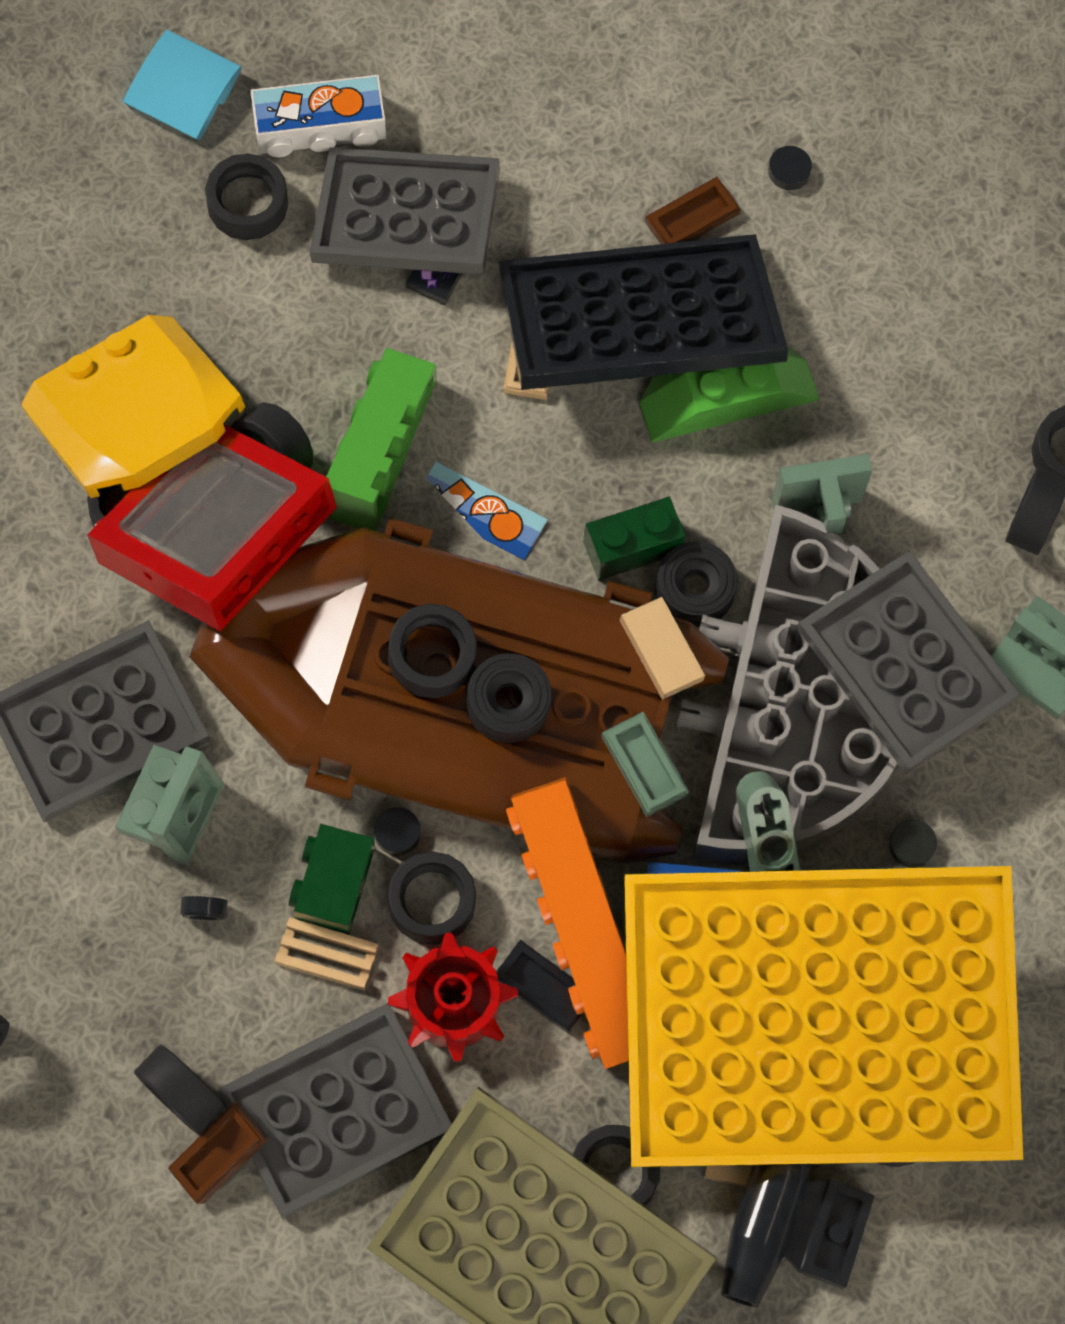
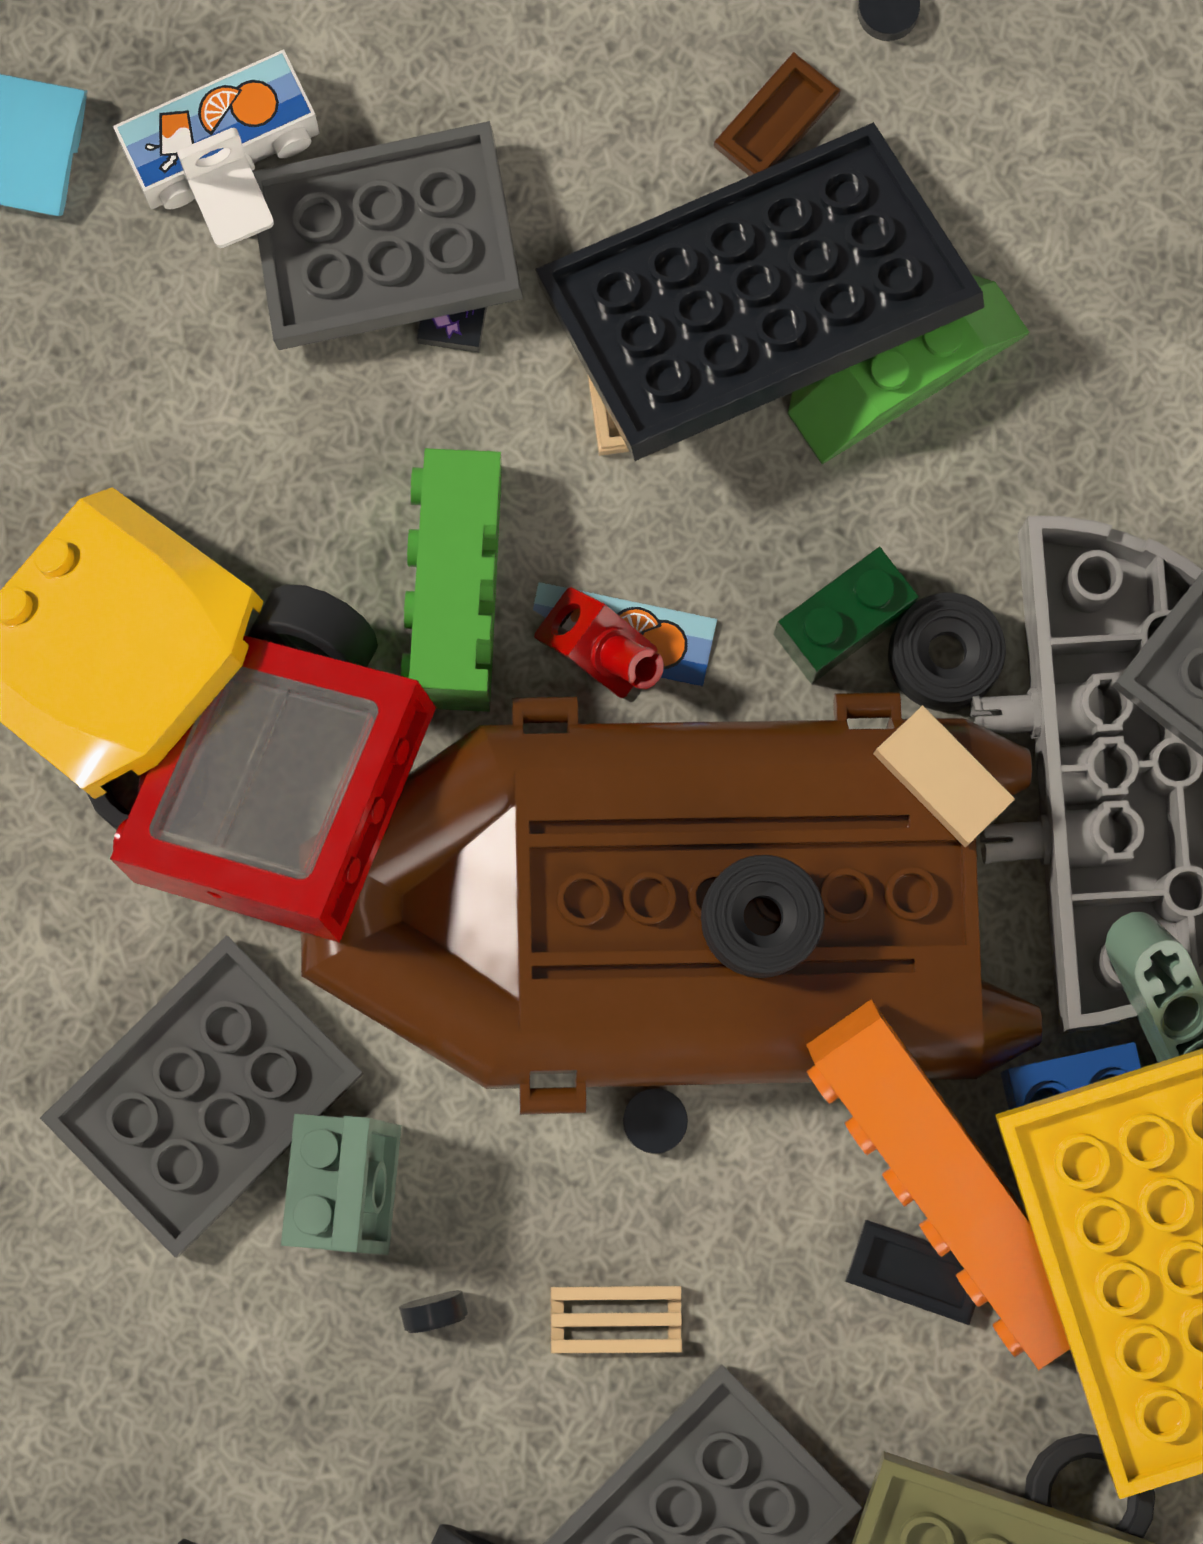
camera: 15 degrees left, 10 degrees up
black tyre [205,153,288,240] -> none
dark green brick [288,823,375,935] -> none
black tyre [388,604,477,698] -> none
black tyre [388,851,477,945] -> none
red brick [388,933,518,1062] -> none
sand green tile [601,712,689,817] -> none
sand green bracket [771,454,873,536] -> none
none -> white bracket [177,128,274,248]
none -> red bracket [534,587,664,698]

